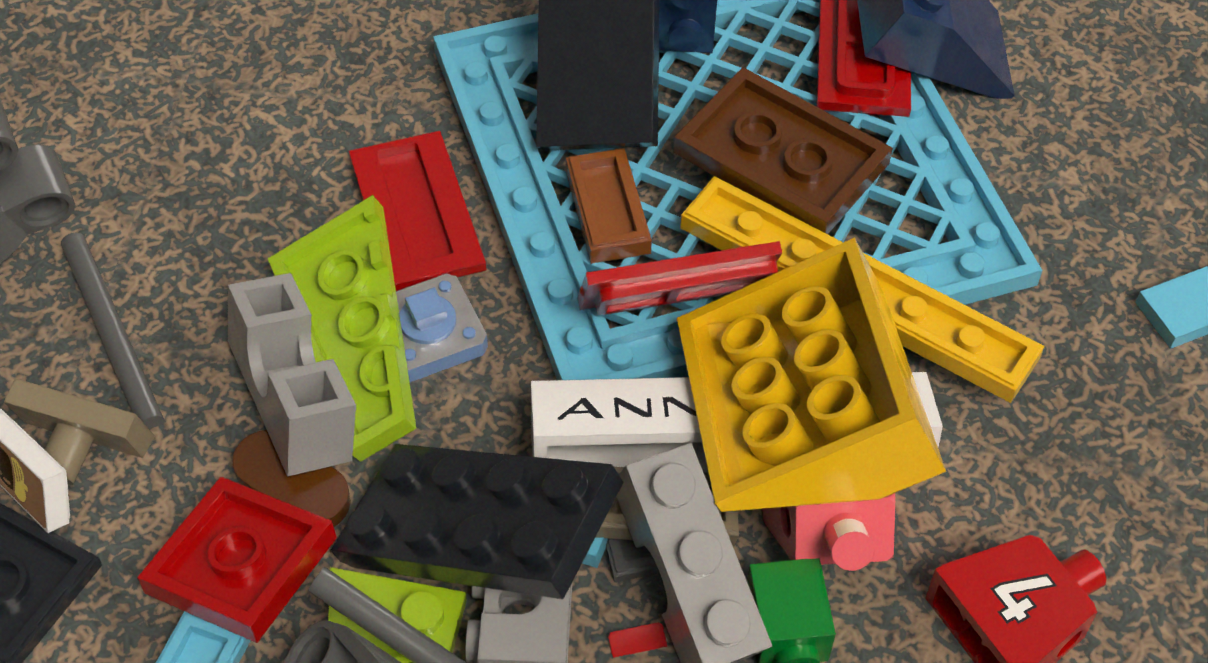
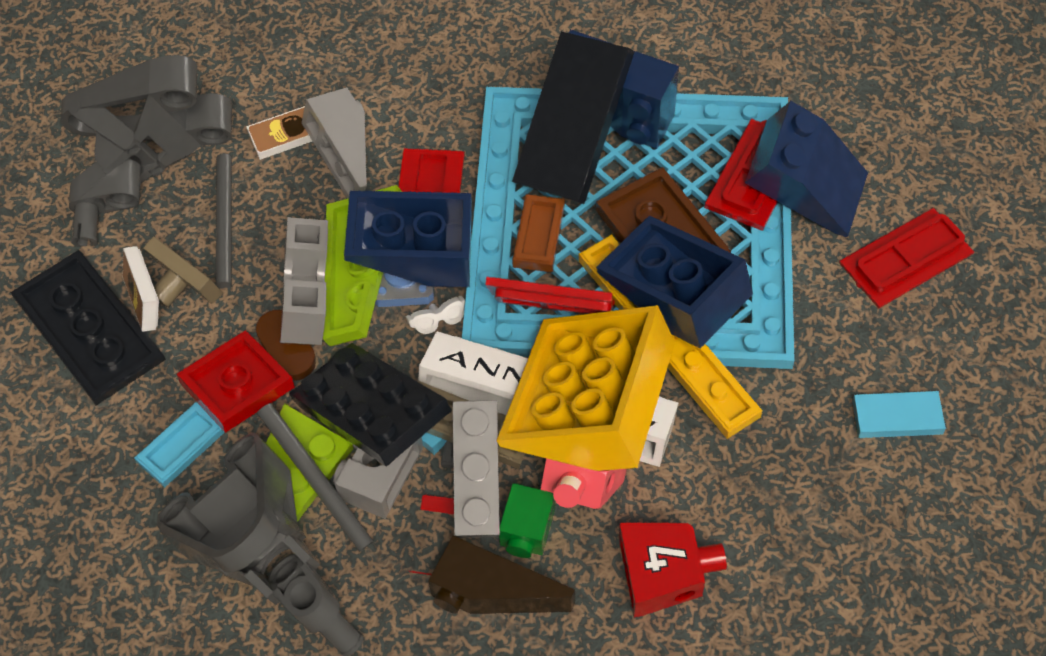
camera: 25 degrees right, 5 degrees up
none -> tile [246,106,312,160]
none -> light grey slope [302,87,367,198]
none -> dark blue slope [344,191,472,287]
none -> white piece [406,296,465,334]
none -> dark blue slope [596,216,753,349]
none -> red piece [839,208,974,309]

